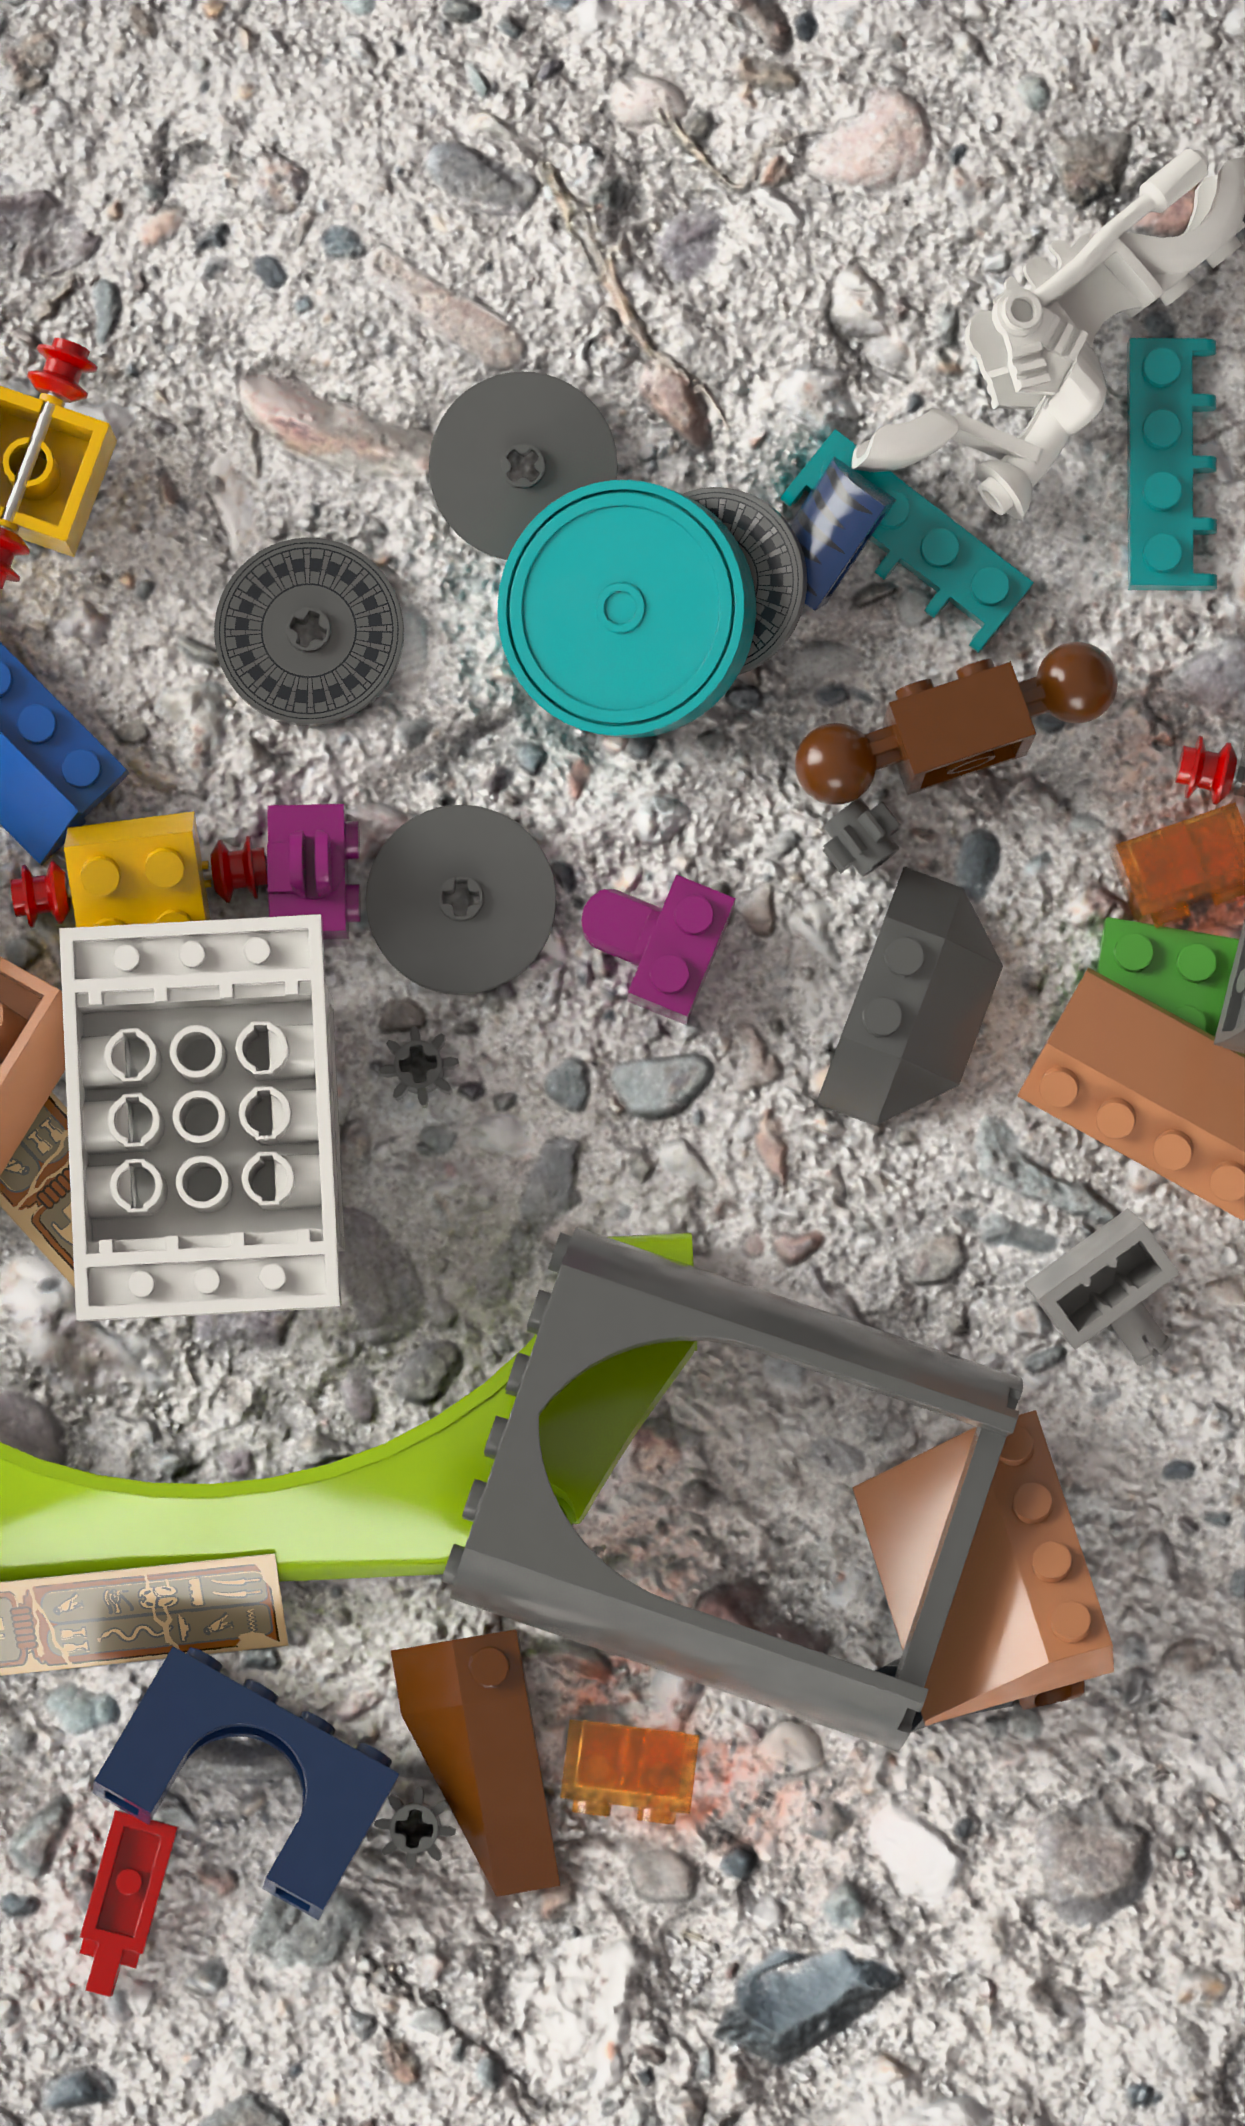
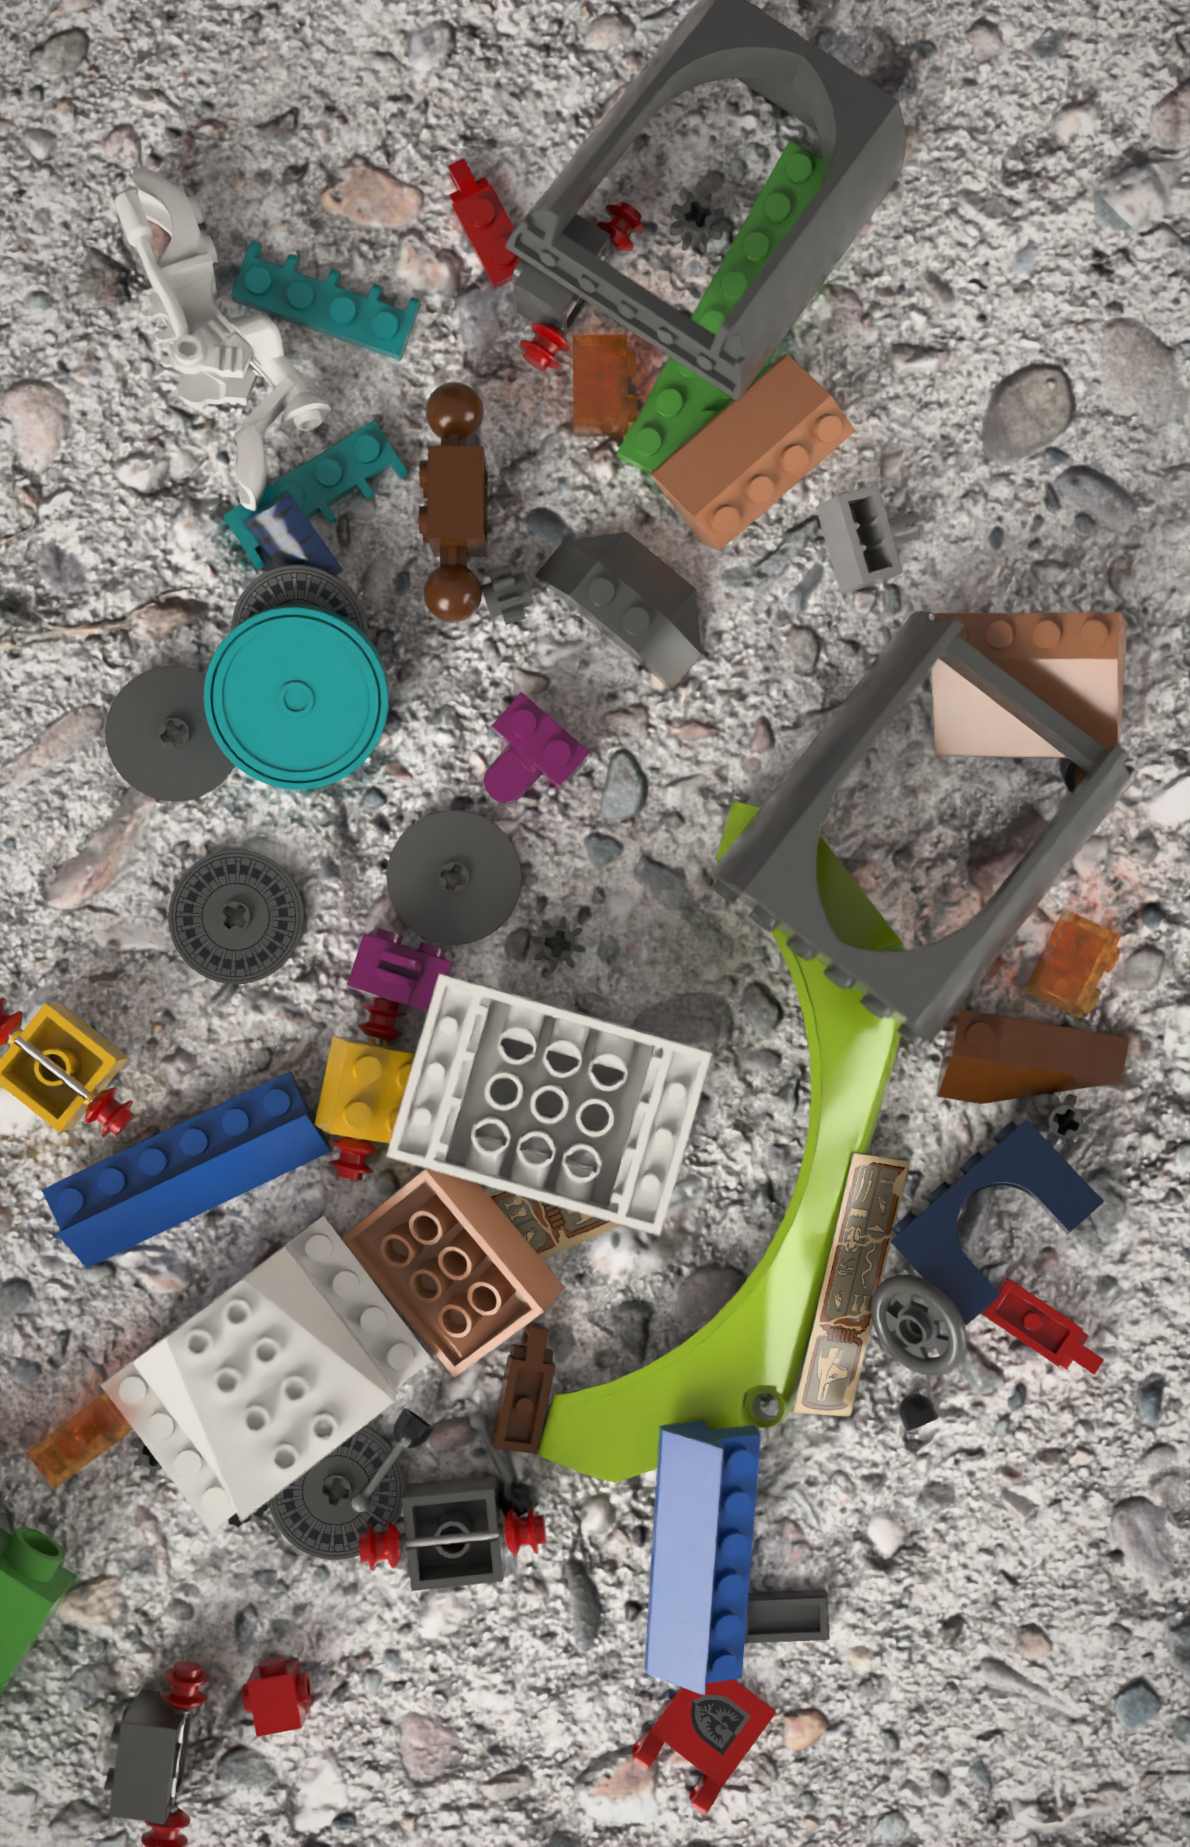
camera: 75 degrees left, 5 degrees up
none -> dark grey plate [871,1274,967,1376]

